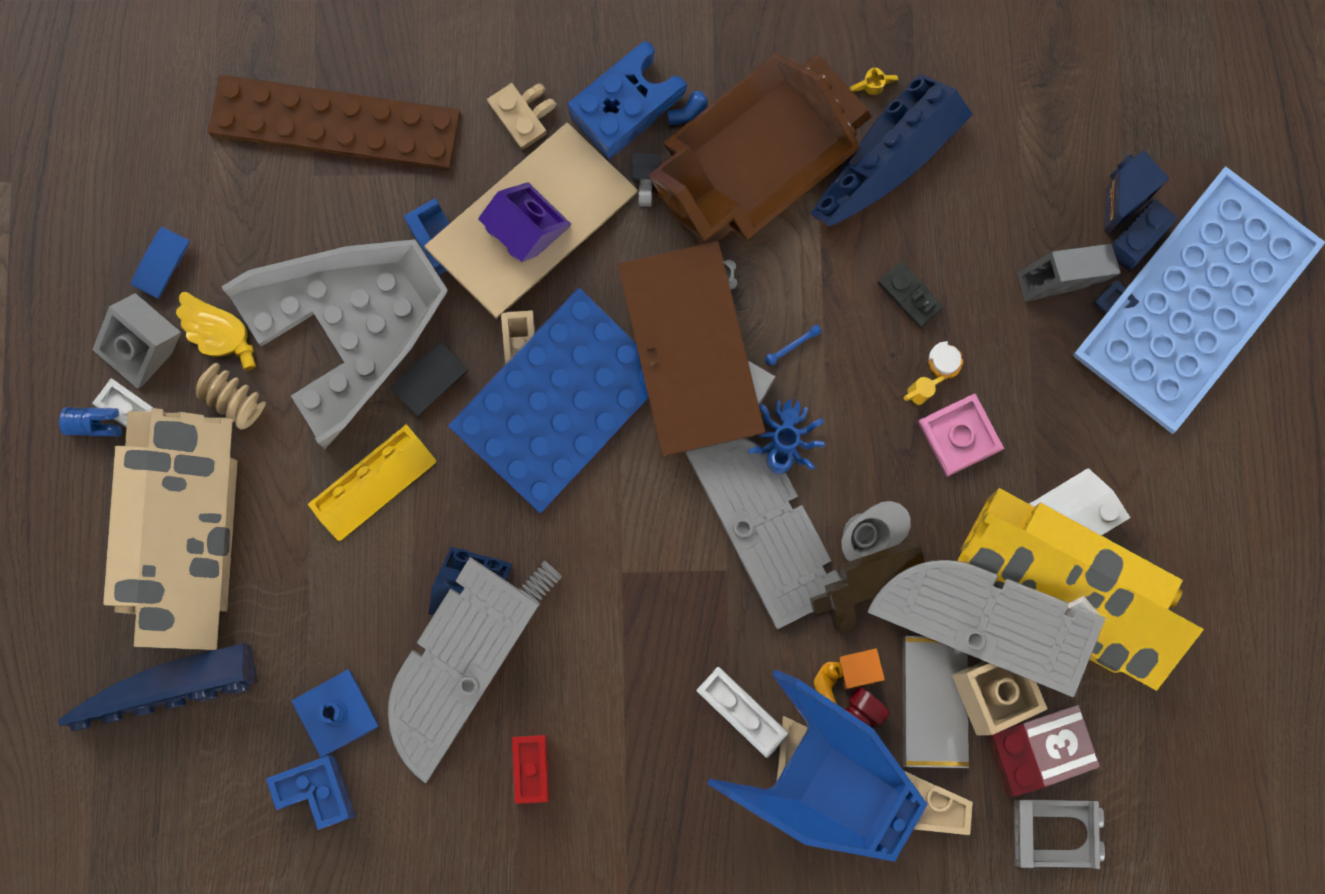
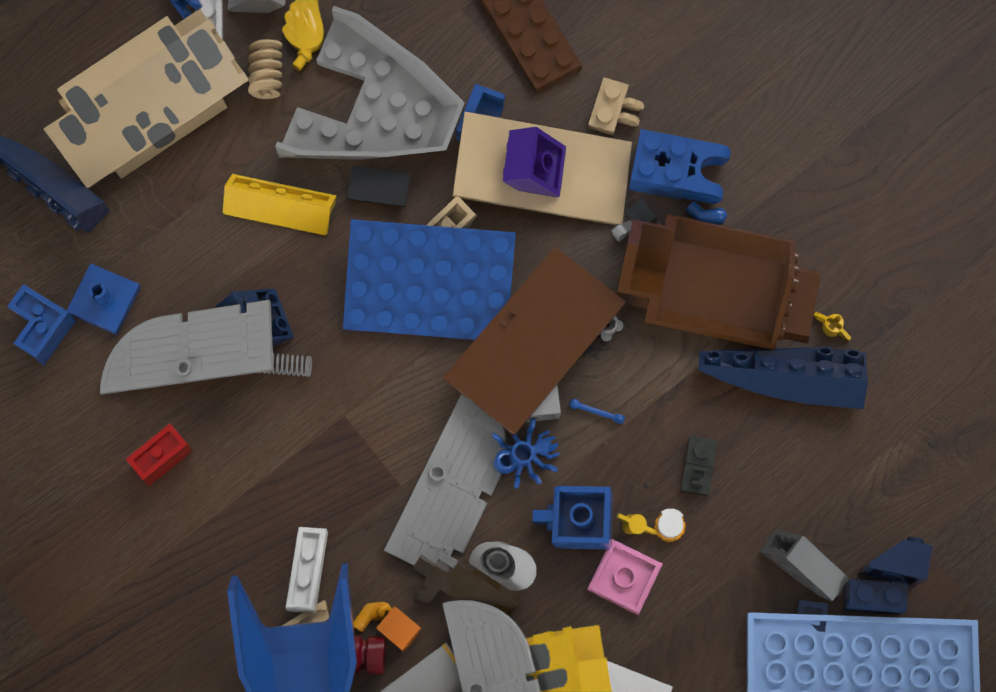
camera: 50 degrees right, 5 degrees down
none -> blue hinge [532,486,613,550]

